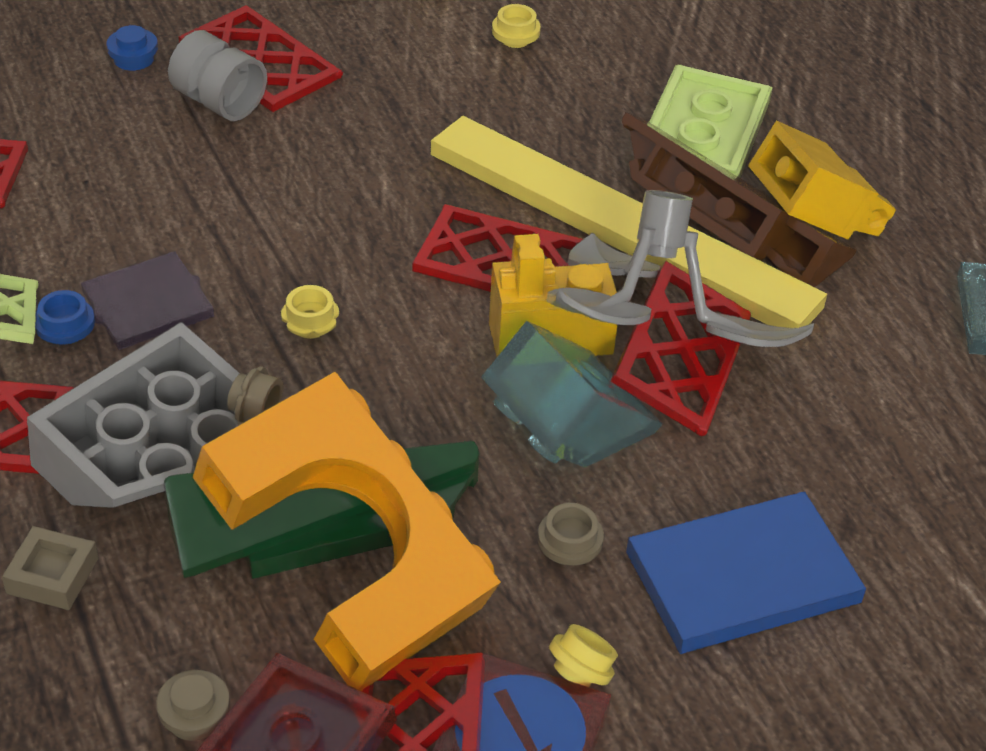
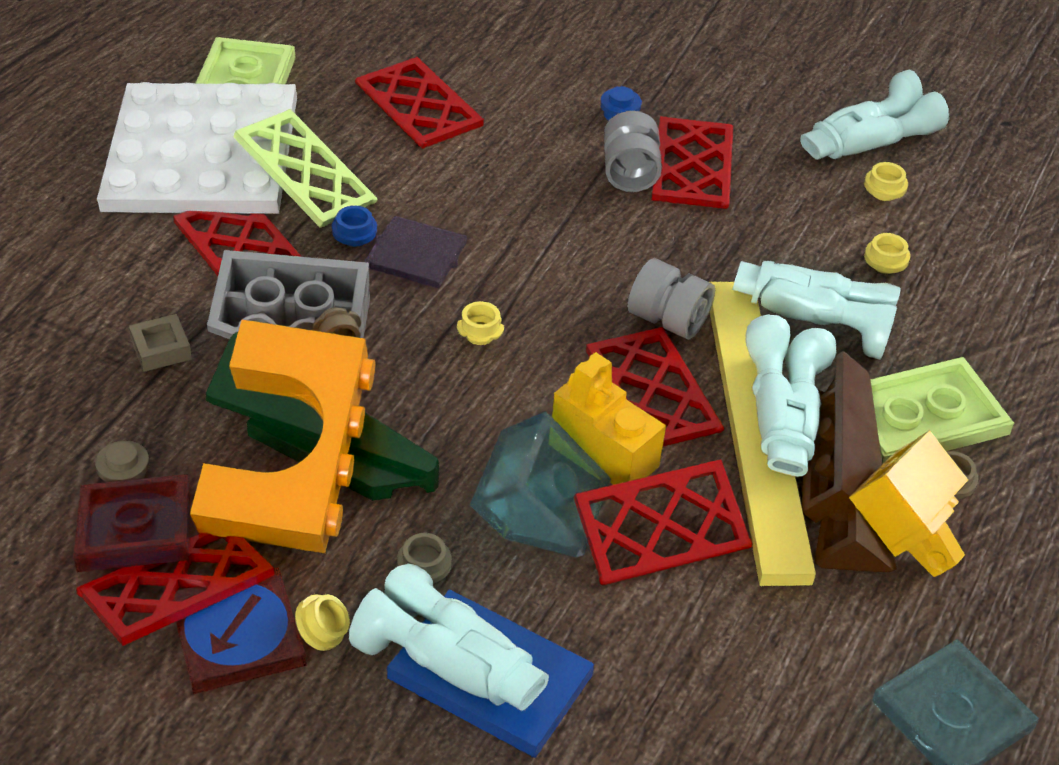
camera: 50 degrees right, 0 degrees up
light grey plant [546,190,814,347] -> none
none -> light aqua piece [349,563,549,711]
none -> light grey wheel [627,258,715,340]
none -> light aqua piece [732,260,901,360]
none -> light aqua piece [745,314,836,477]

